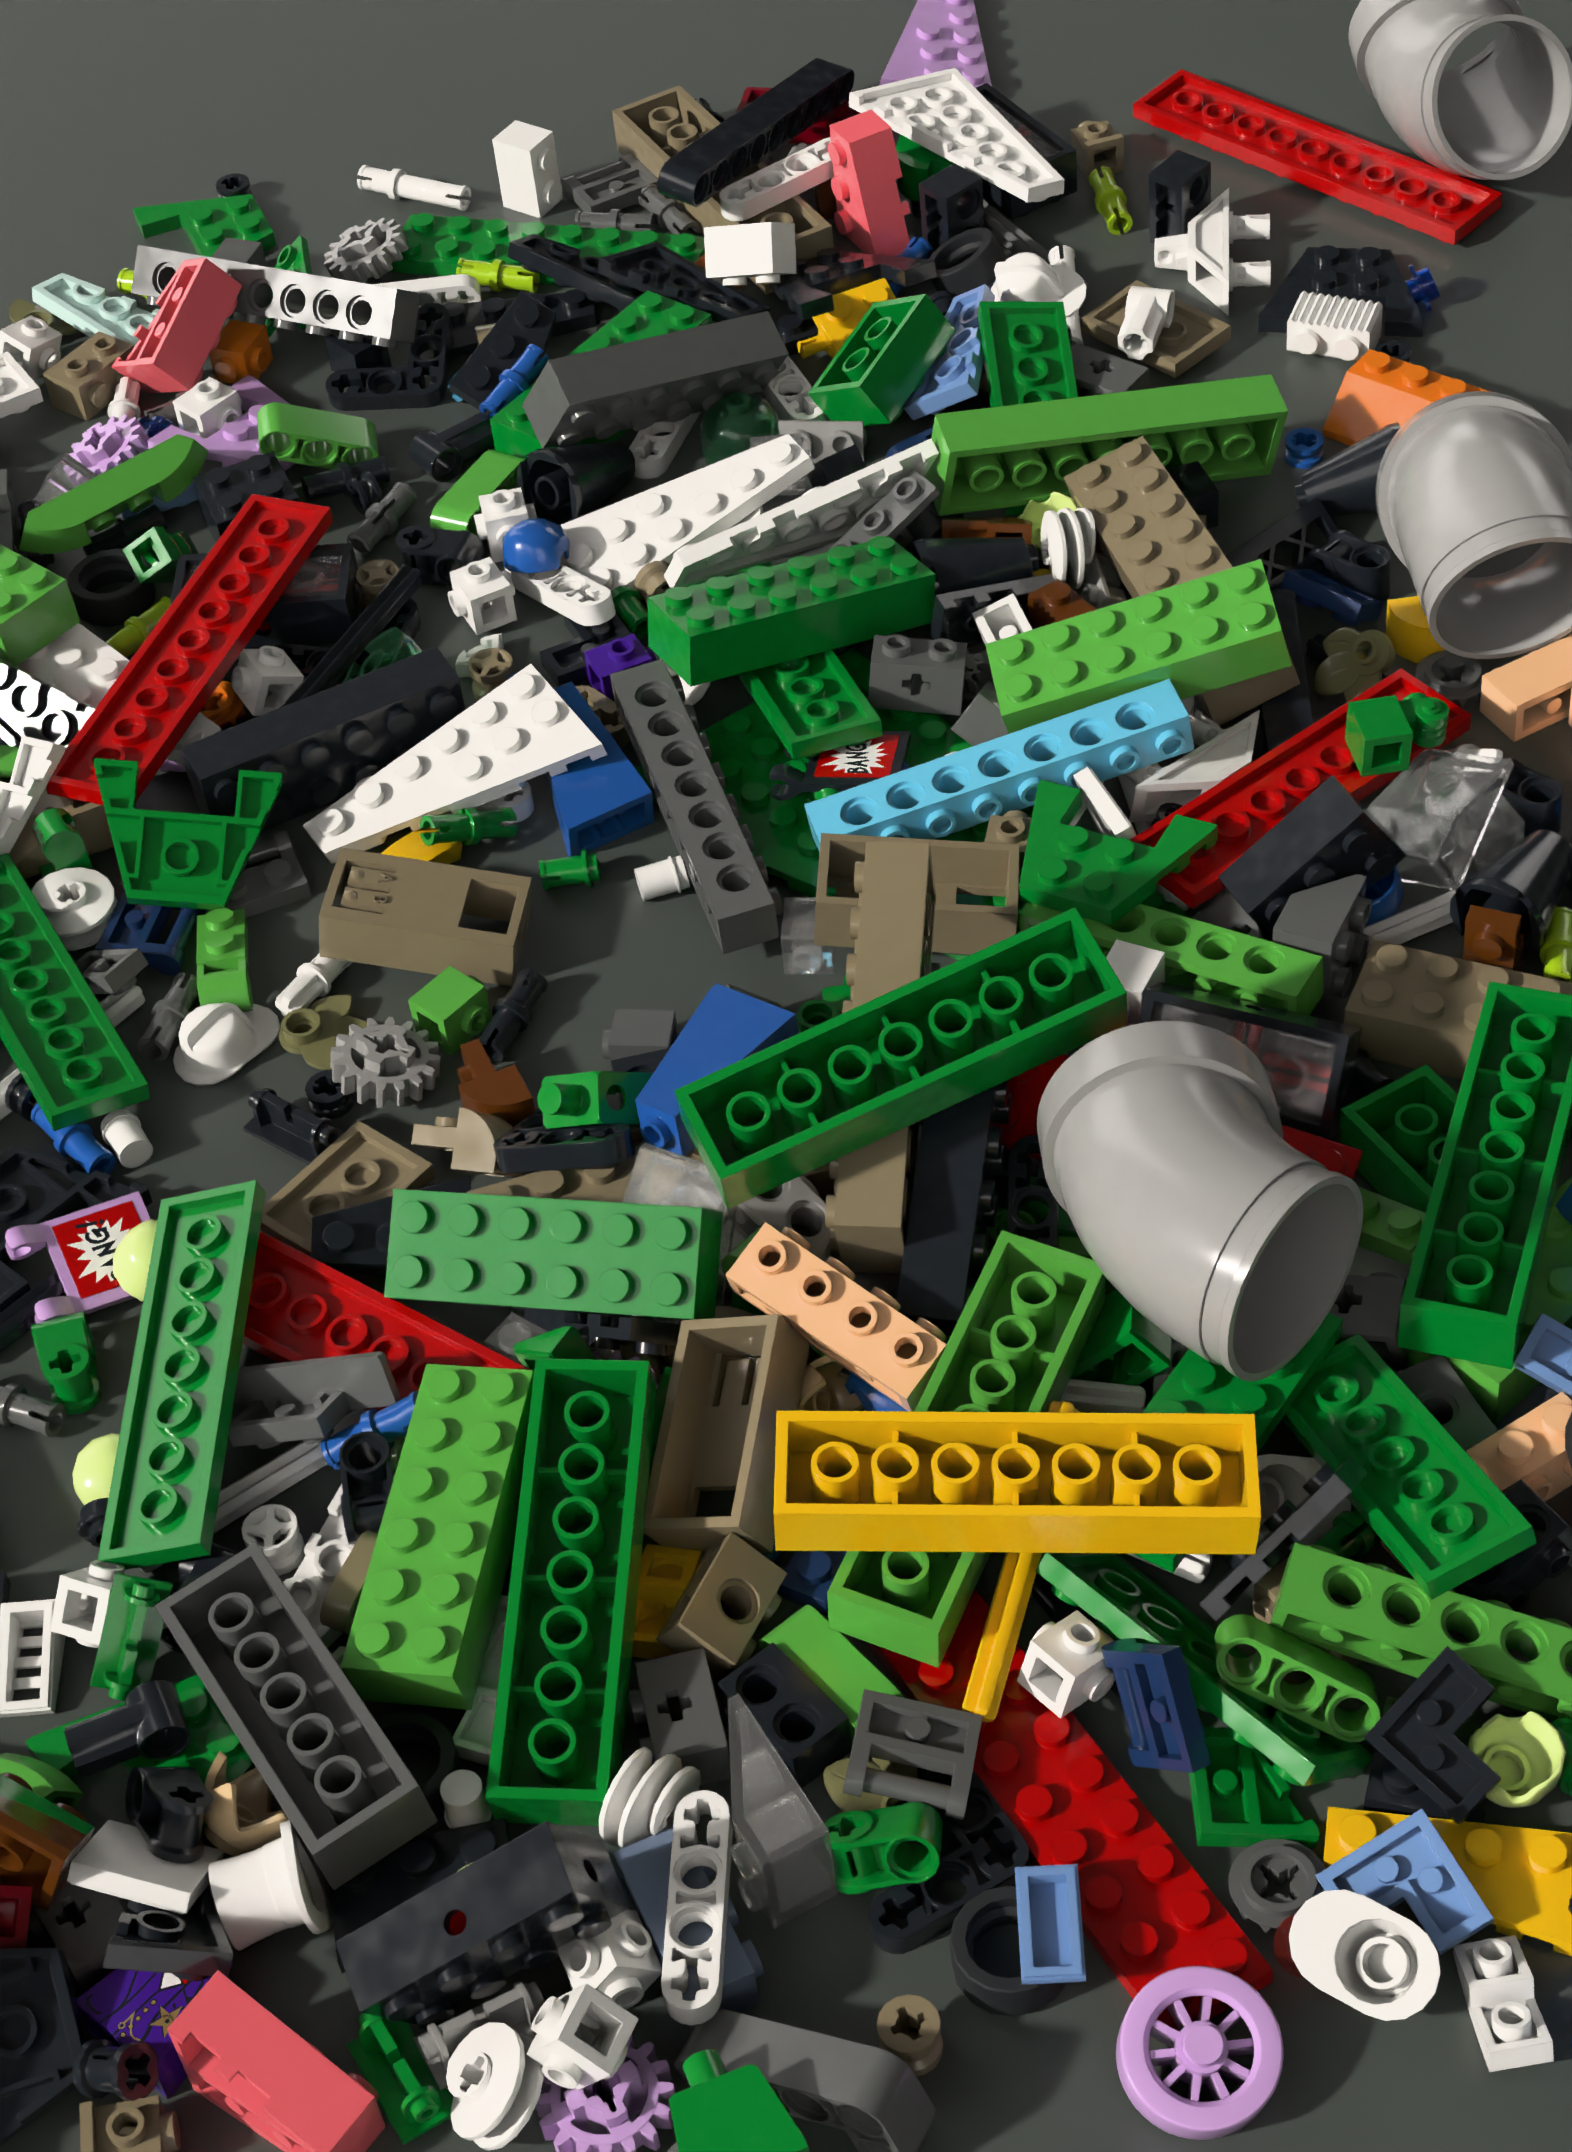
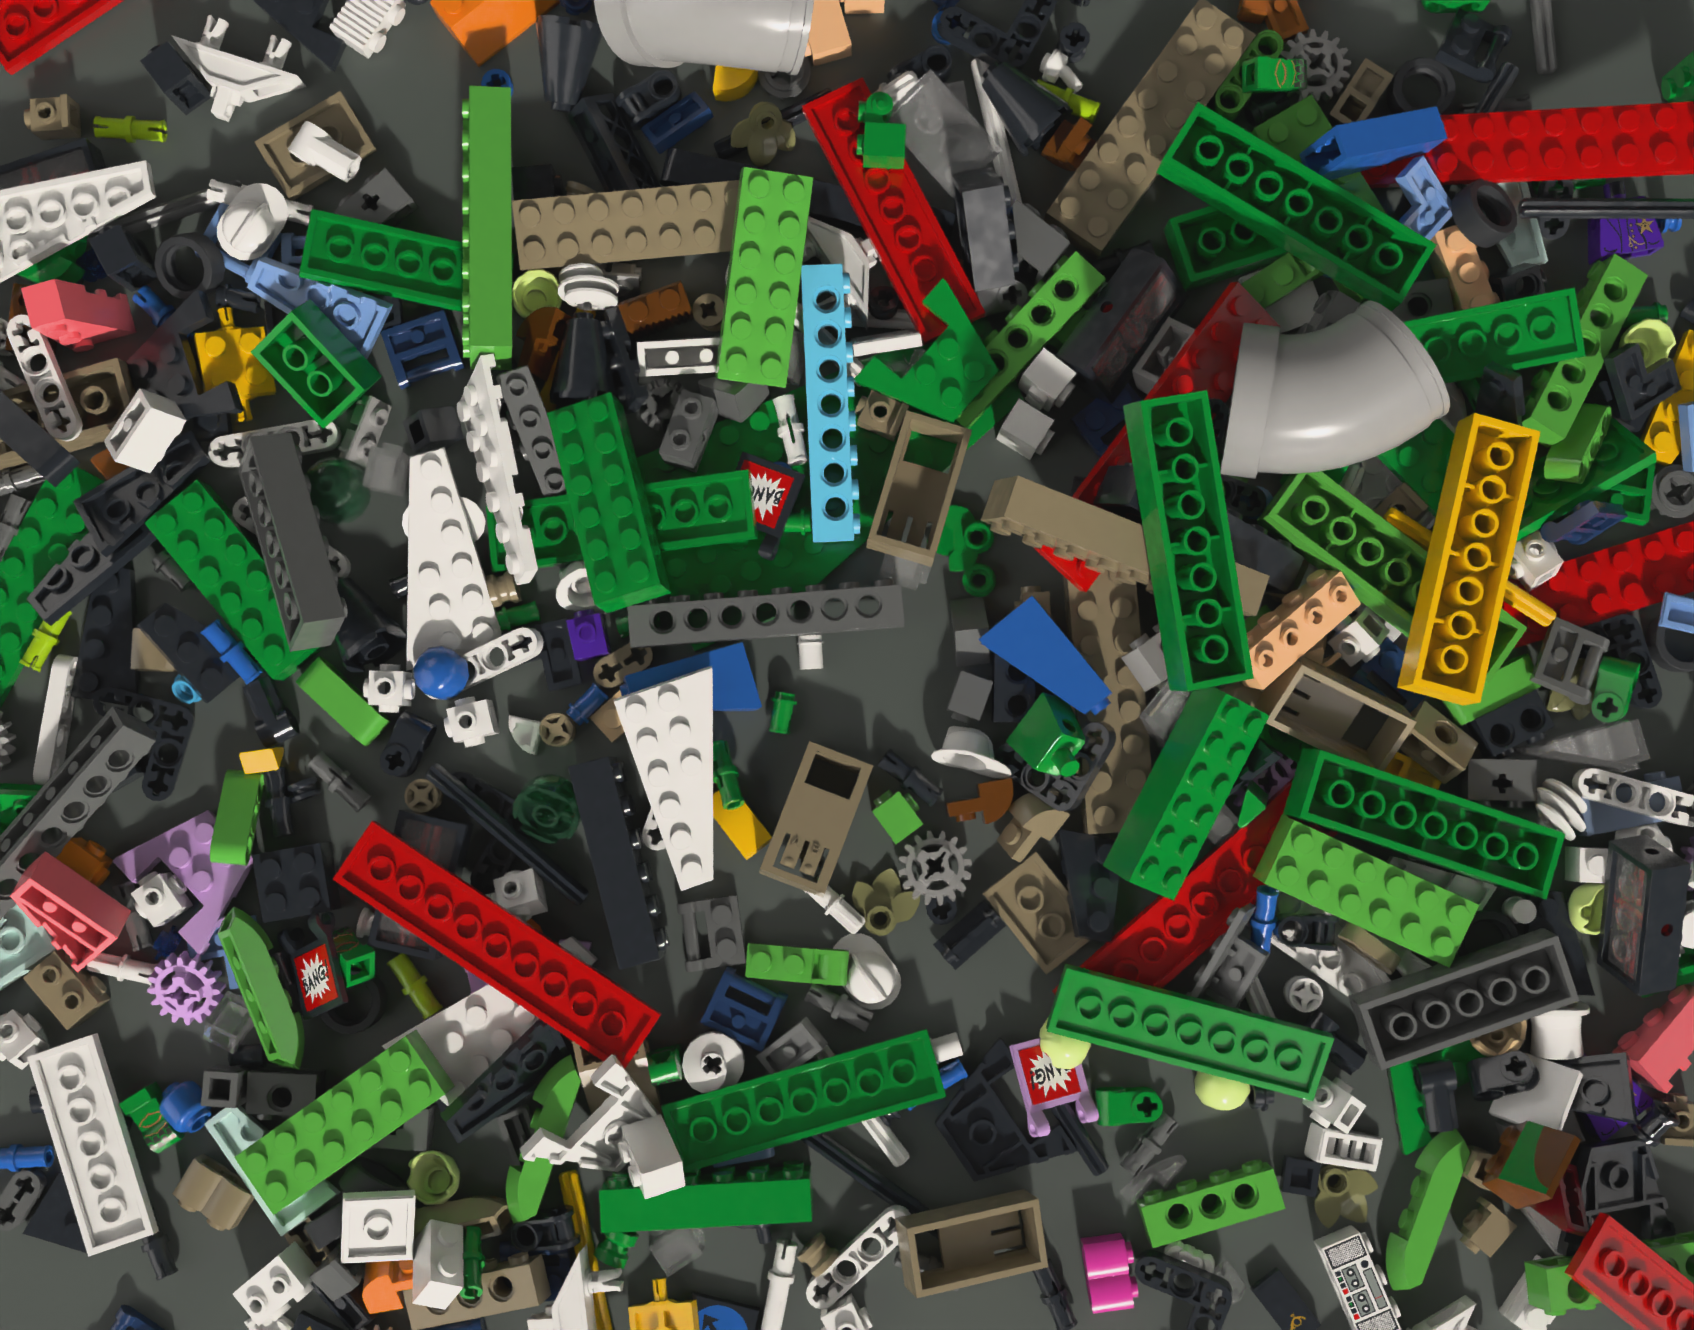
camera: 80 degrees left, 40 degrees up
green hinge [90,1573,173,1701] -> none
green wing [94,758,283,910] -> none
none -> yellow slope [239,747,284,774]
none -> flag [277,912,349,1021]
none -> white piece [931,726,1012,779]

